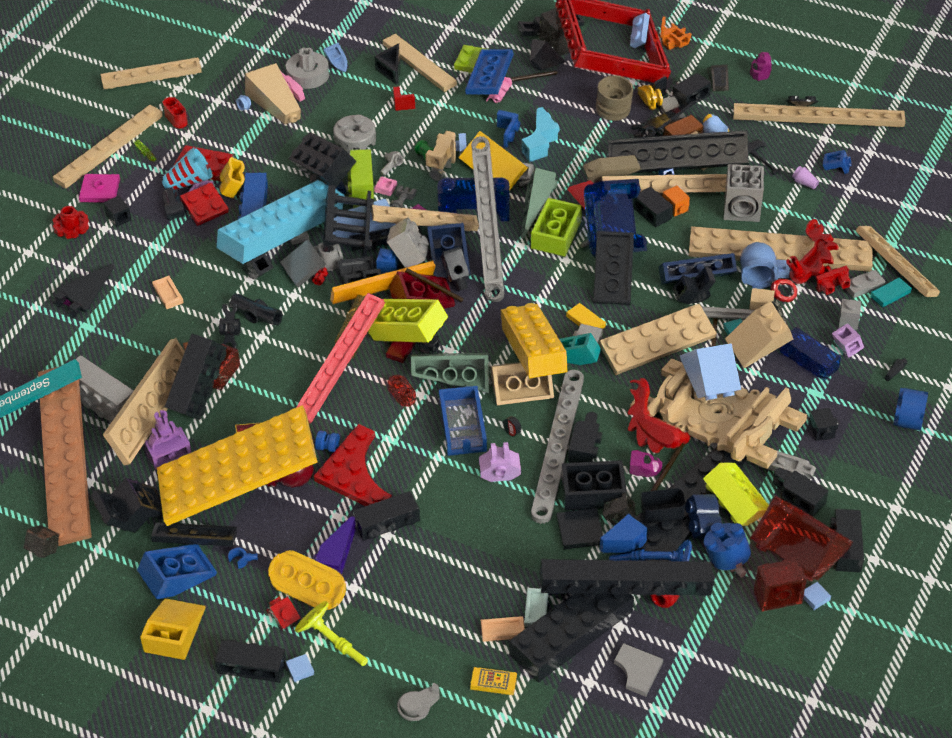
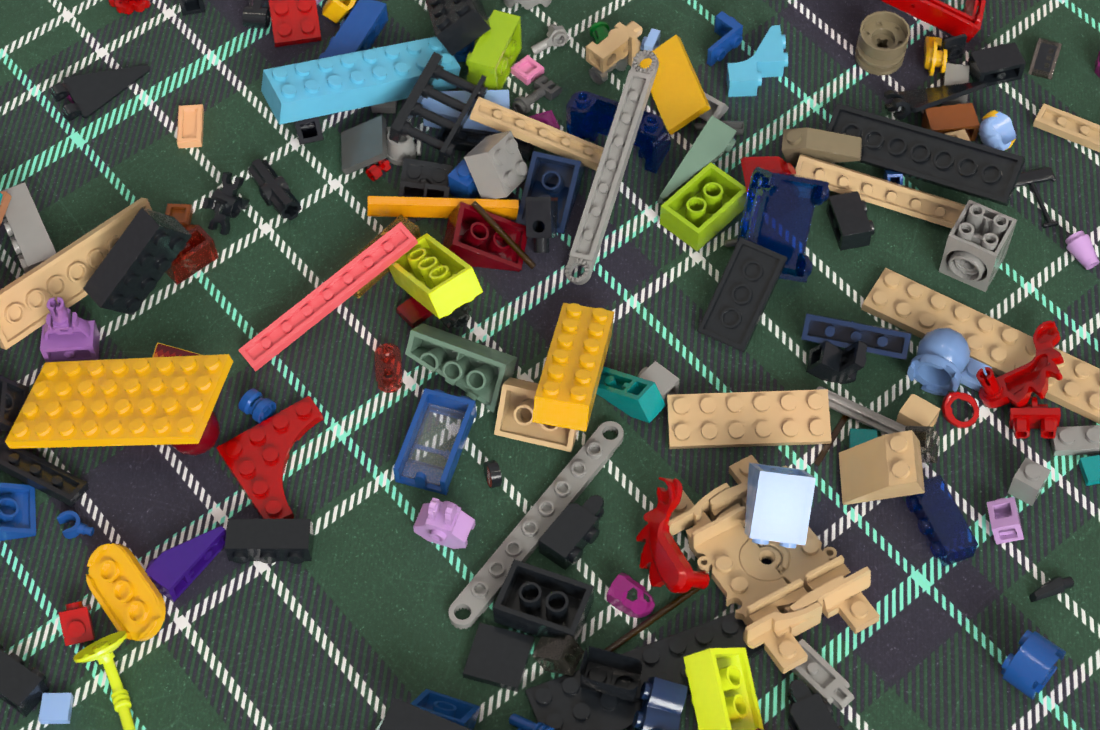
camera: 25 degrees right, 10 degrees up
yellow tile [566,303,606,329] -> none
blue slope [600,514,647,553] -> none
orange brick [662,185,690,217] -> none
black brick [808,408,839,441] -> none

